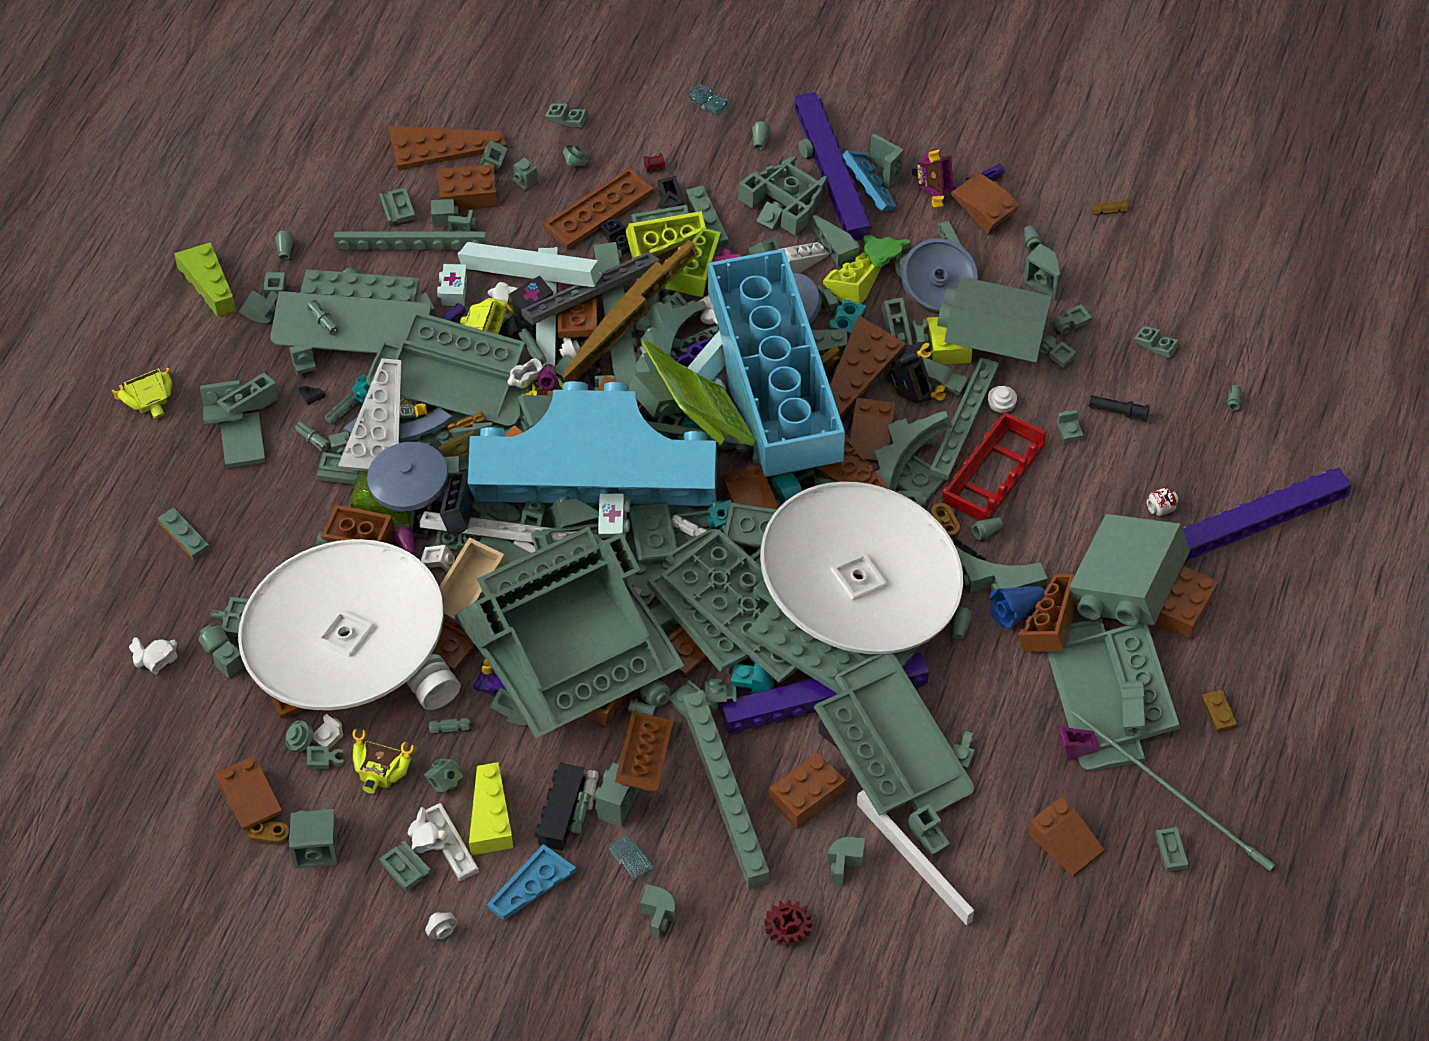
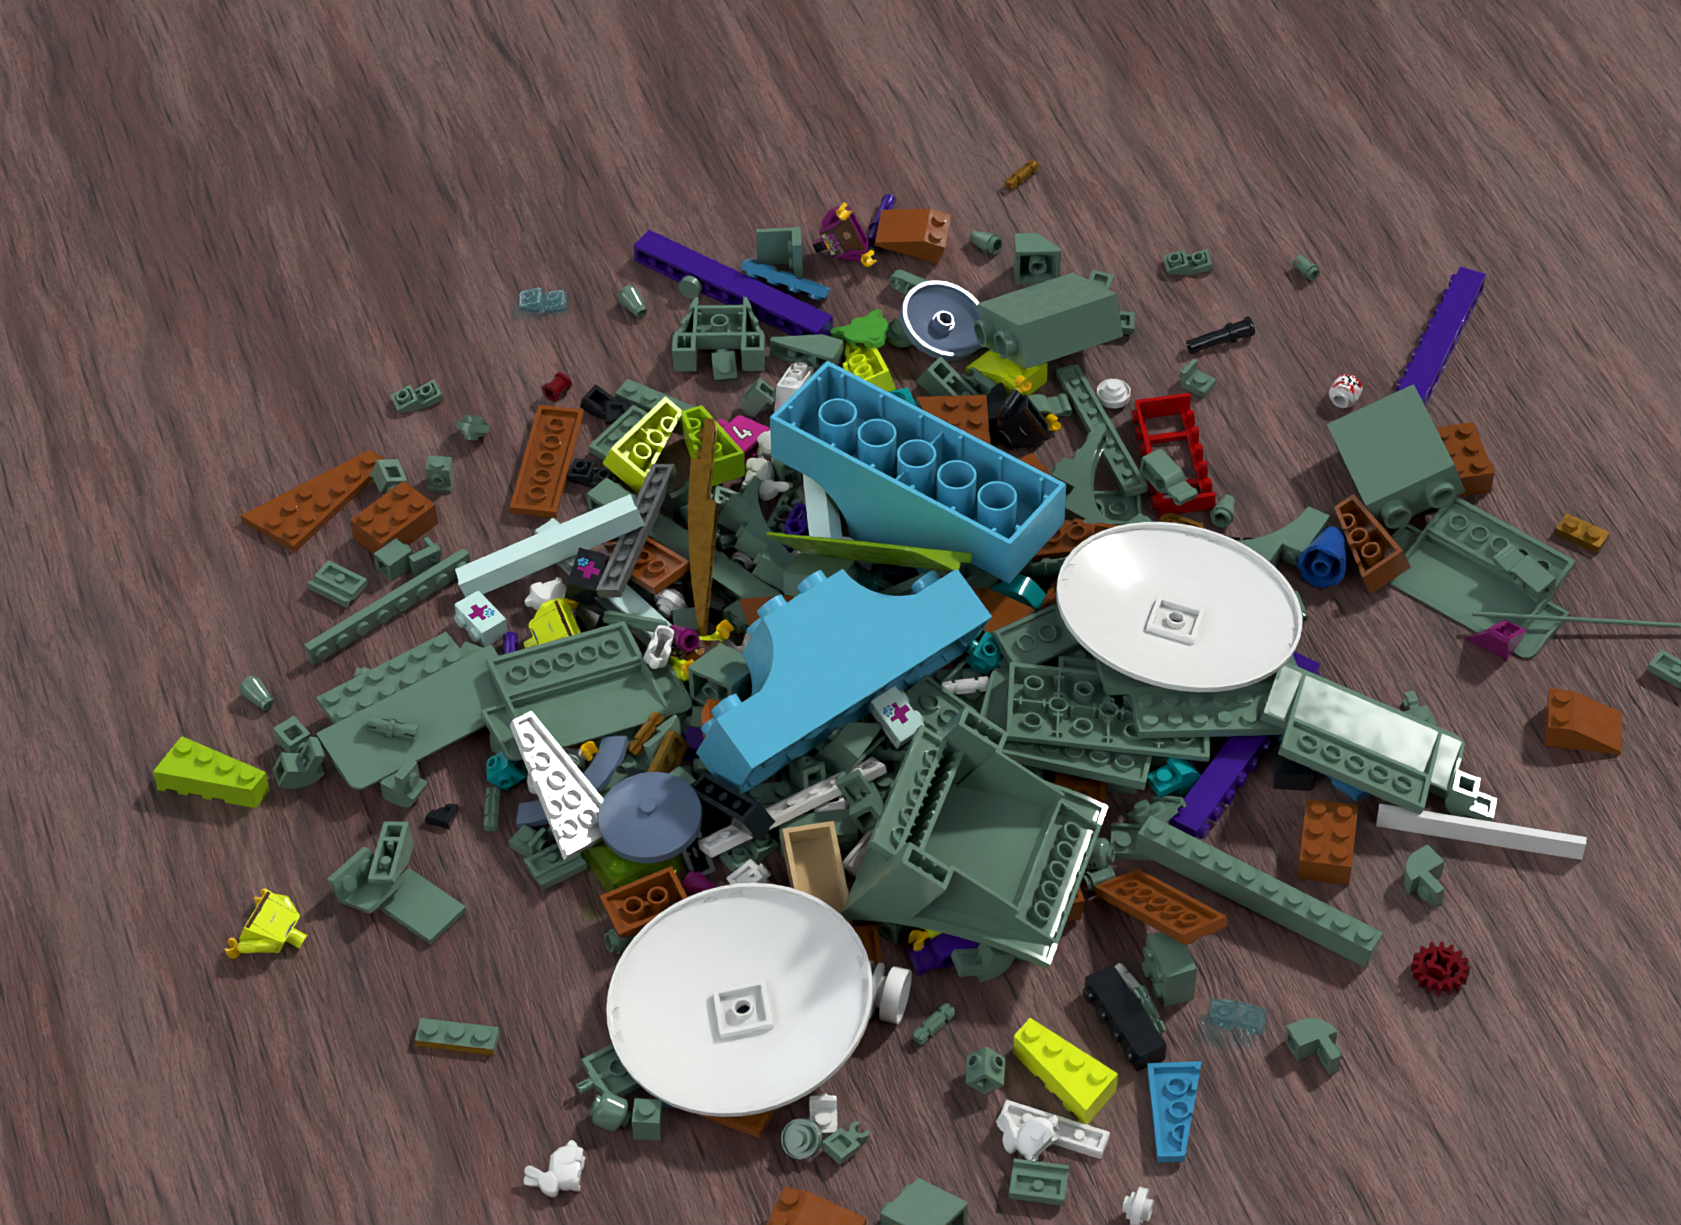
camera: 40 degrees left, 5 degrees down
sand green axle [295,421,330,452] -> none
torso [352,729,417,794] -> none
none -> sand green piece [1139,448,1198,506]

